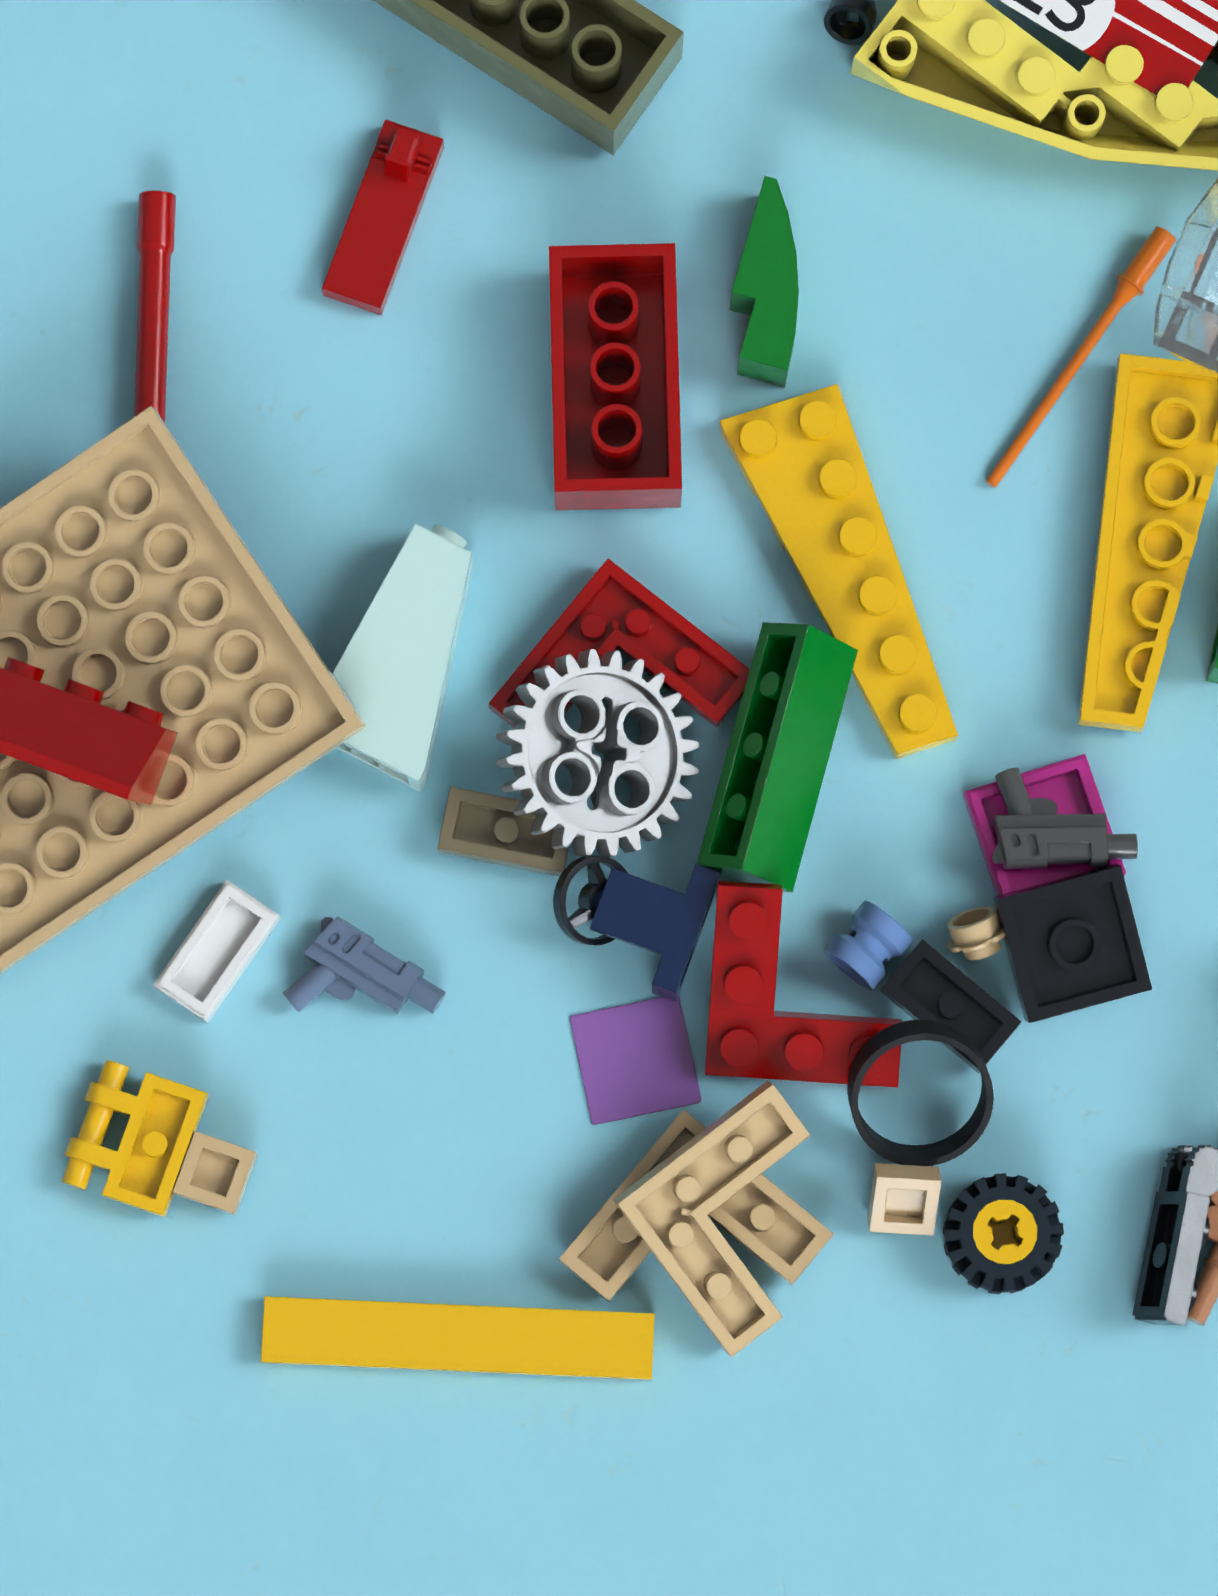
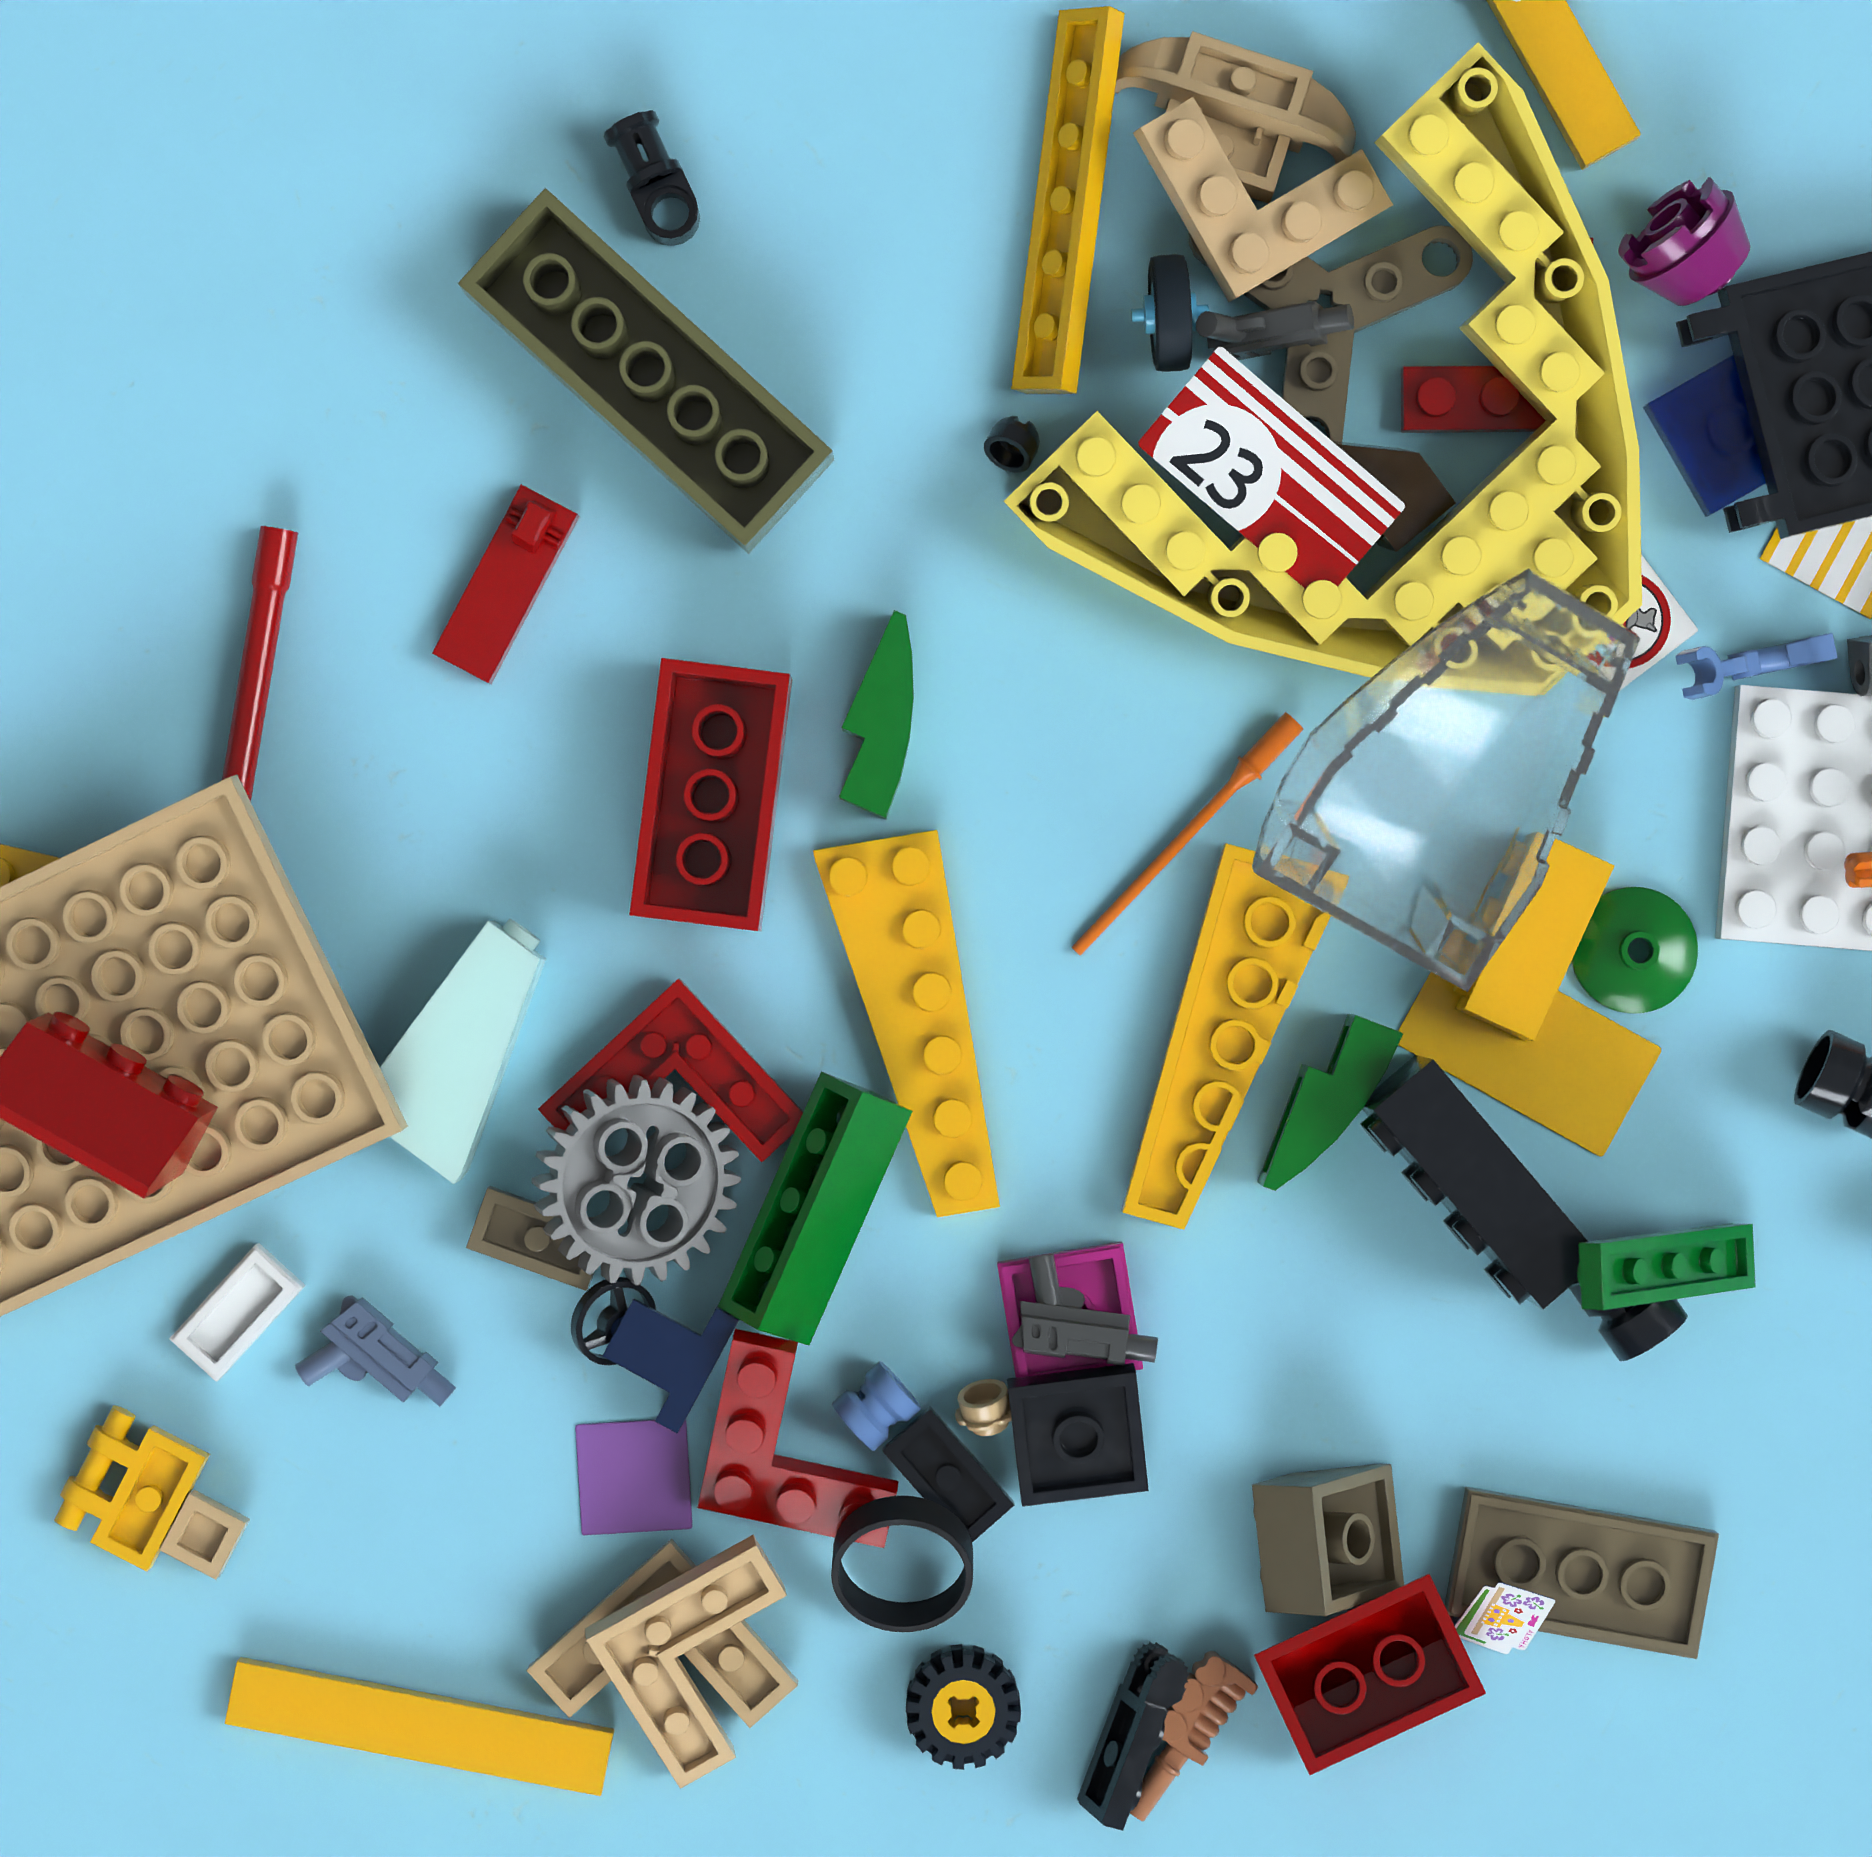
camera: 10 degrees right, 10 degrees up
tan plate [867,1163,942,1236] -> none

